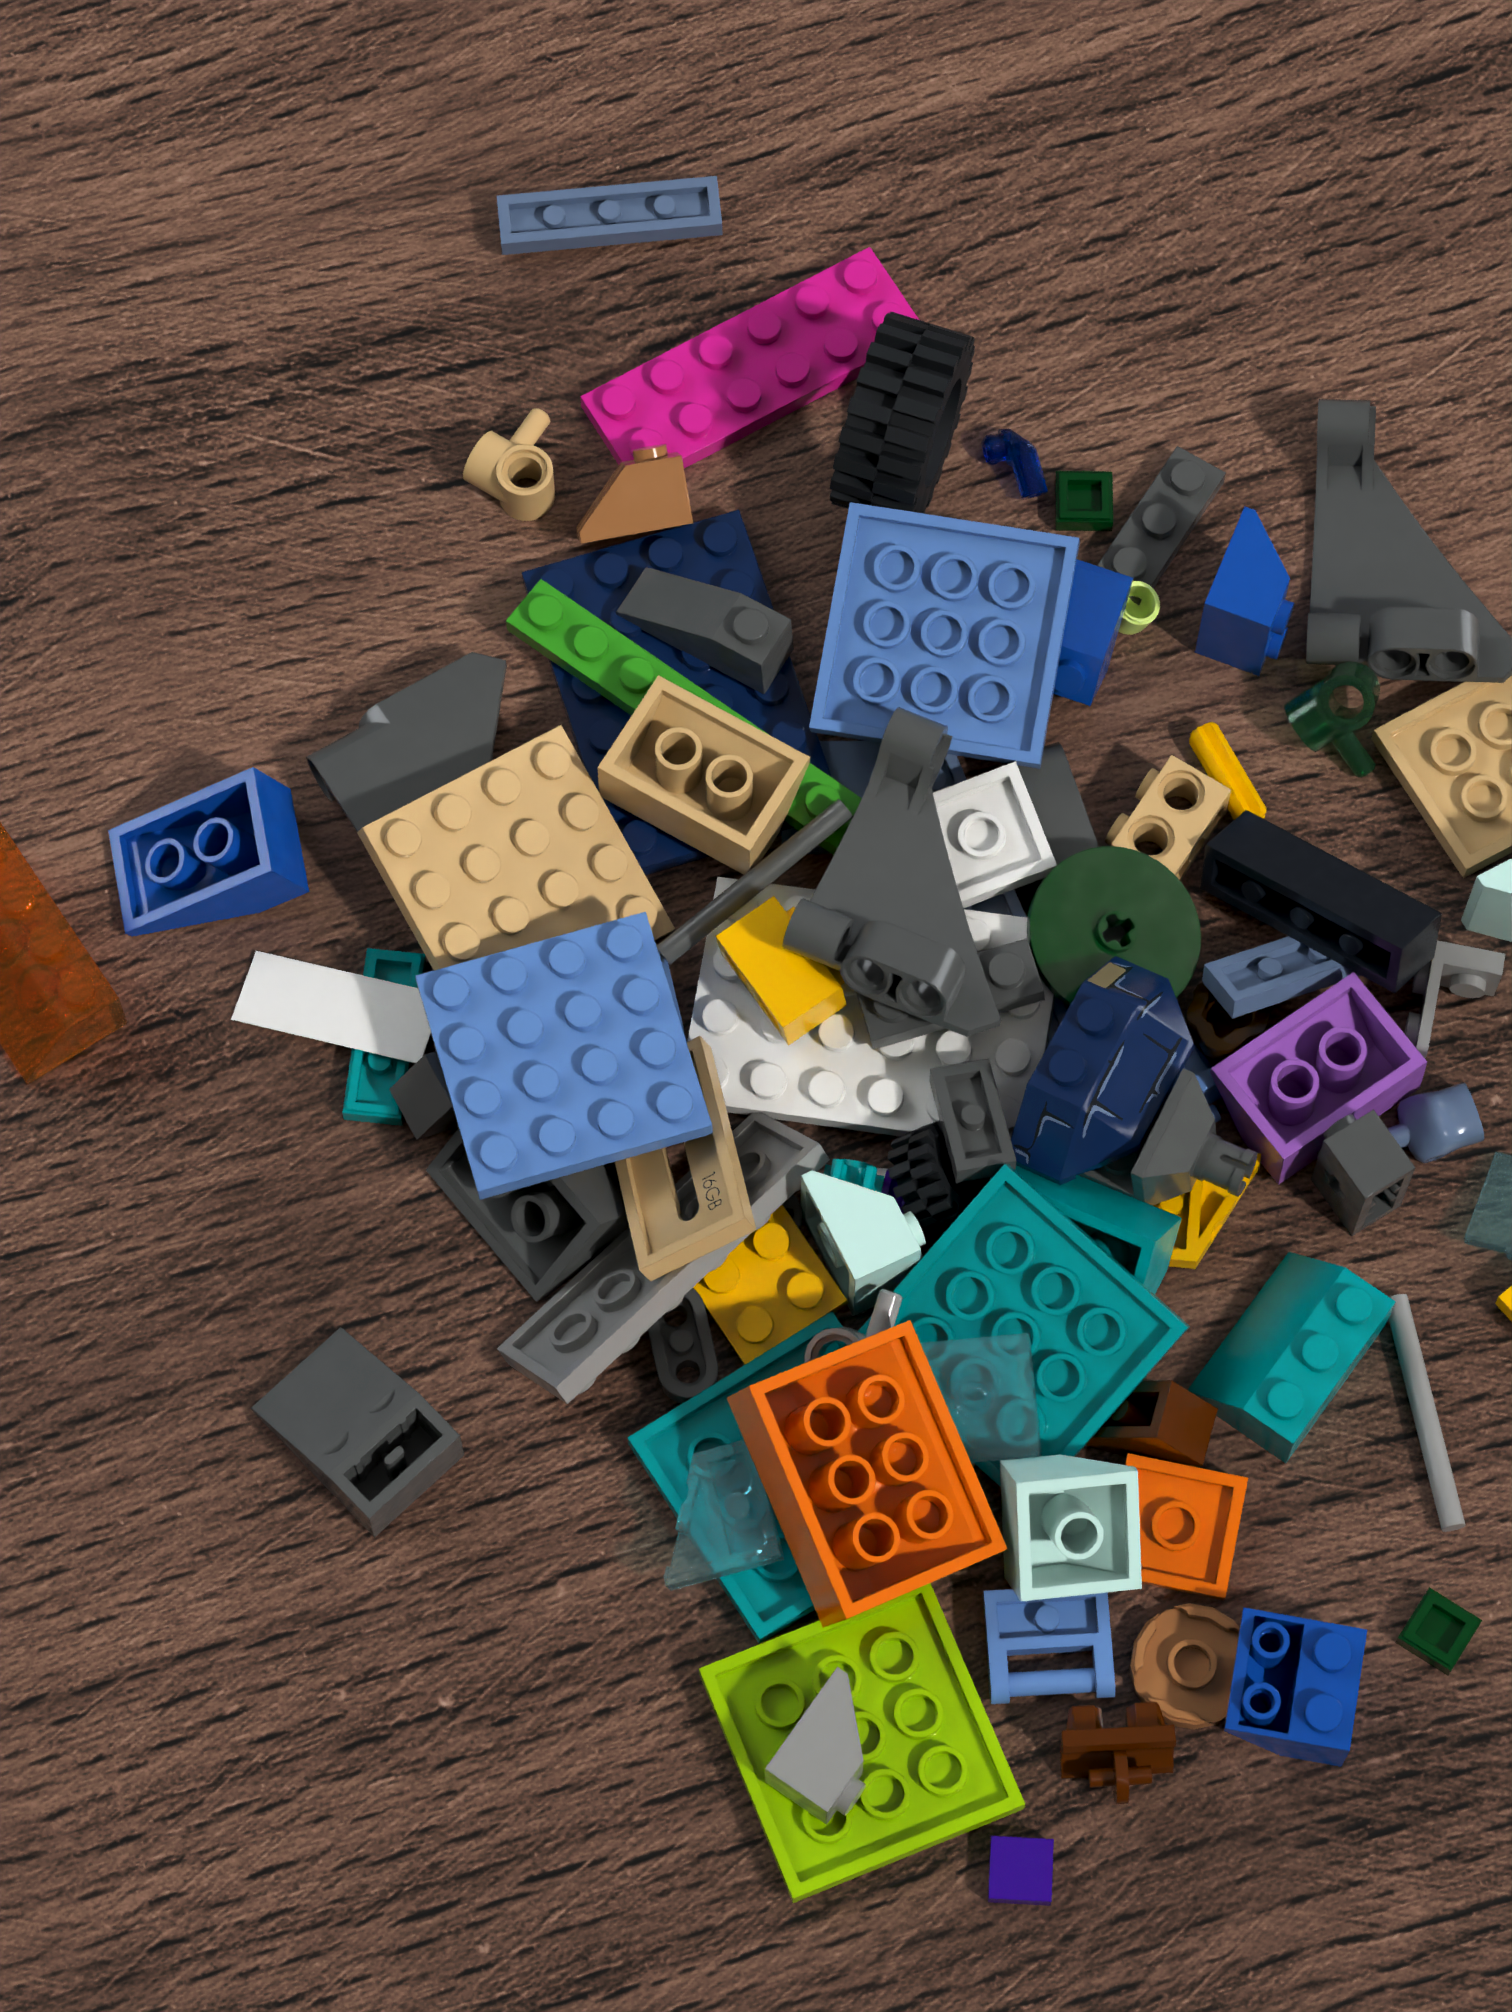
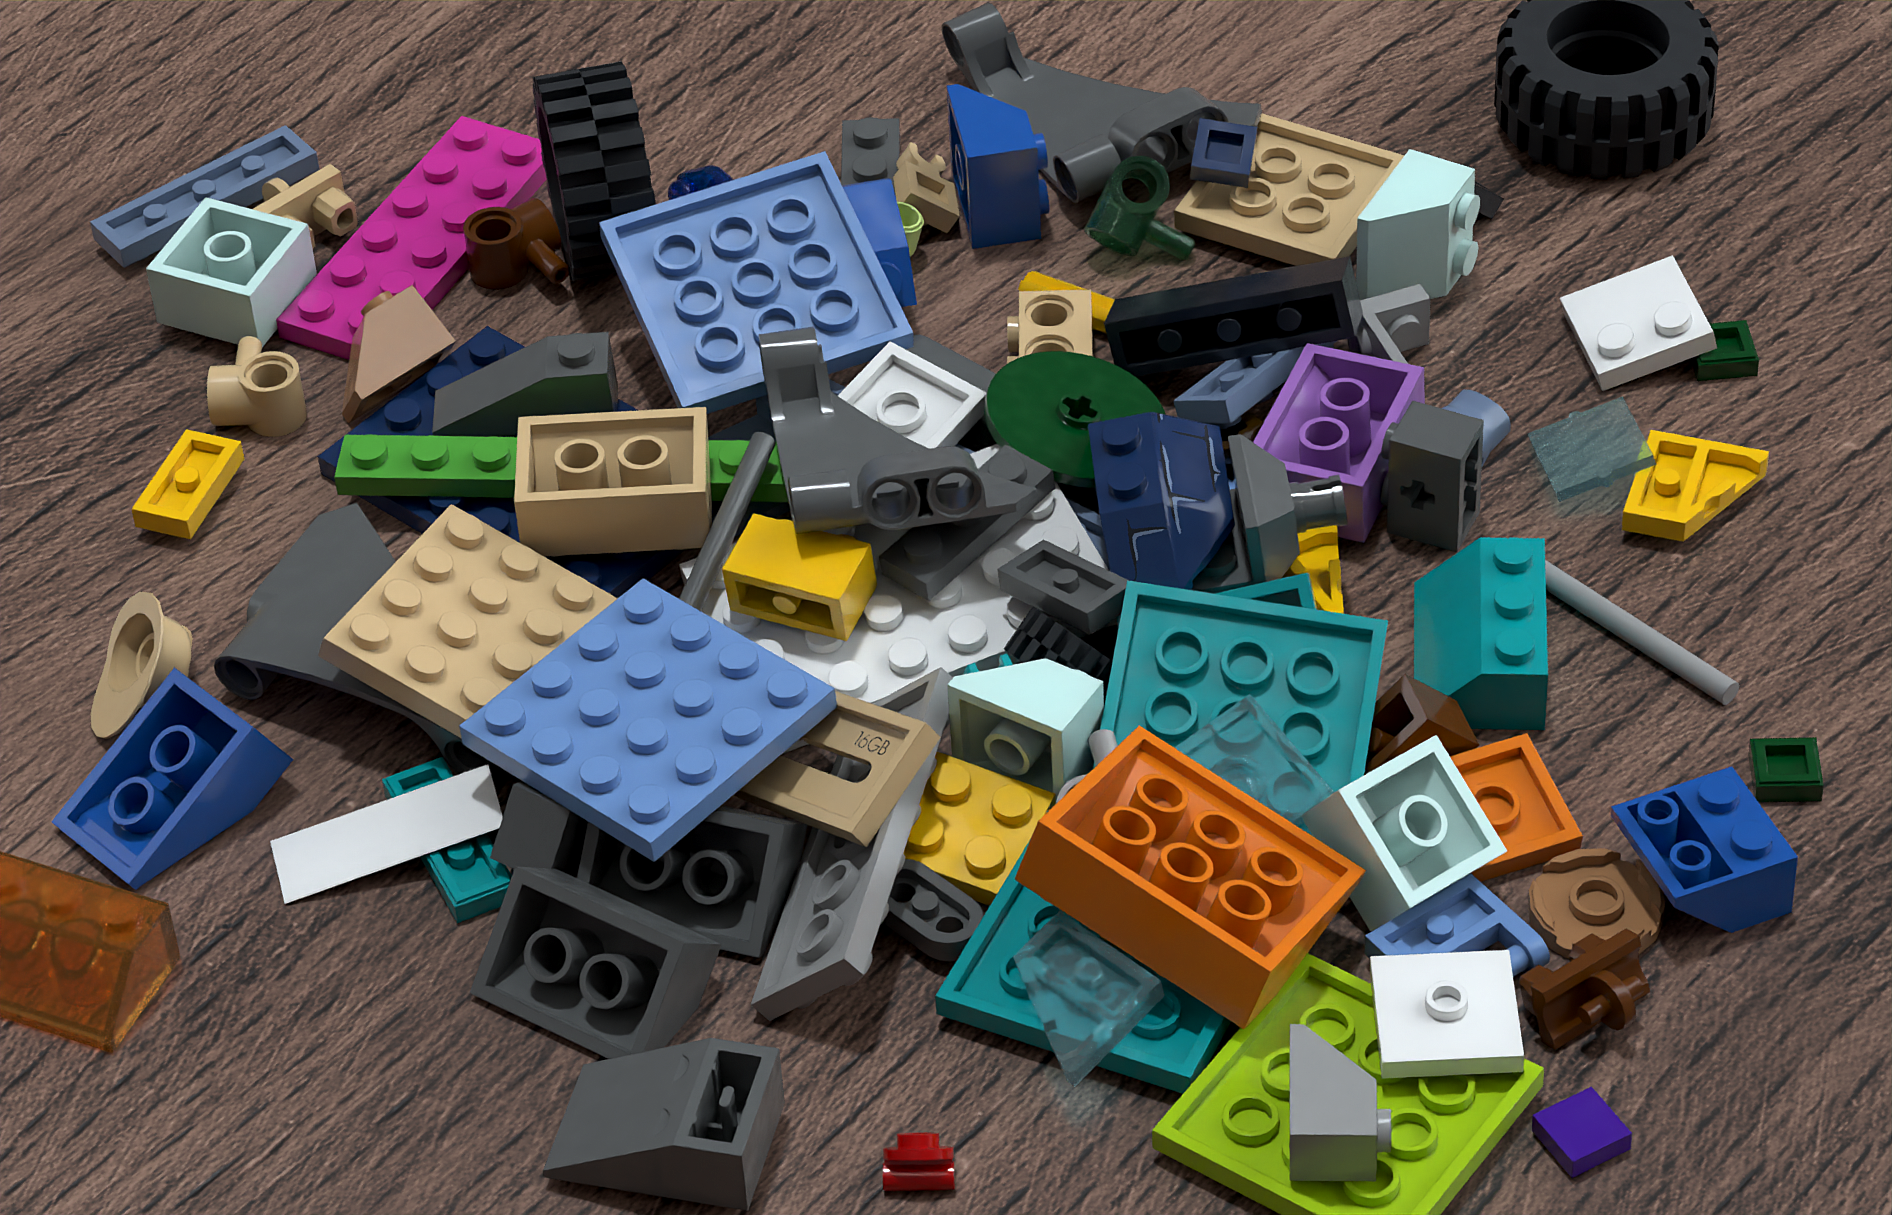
camera: 30 degrees left, 25 degrees down
none -> tan piece [91,592,193,739]
none -> yellow plate [131,429,244,539]
none -> light aqua brick [146,197,317,347]
none -> tan hips [253,164,358,249]
none -> reddish brown piece [463,198,570,290]
none -> dark grey slope [470,866,722,1059]
none -> red plate [883,1132,955,1191]
none -> tan plate [893,142,960,233]
none -> dark blue plate [1190,118,1258,188]
none -> white plate [1370,950,1524,1079]

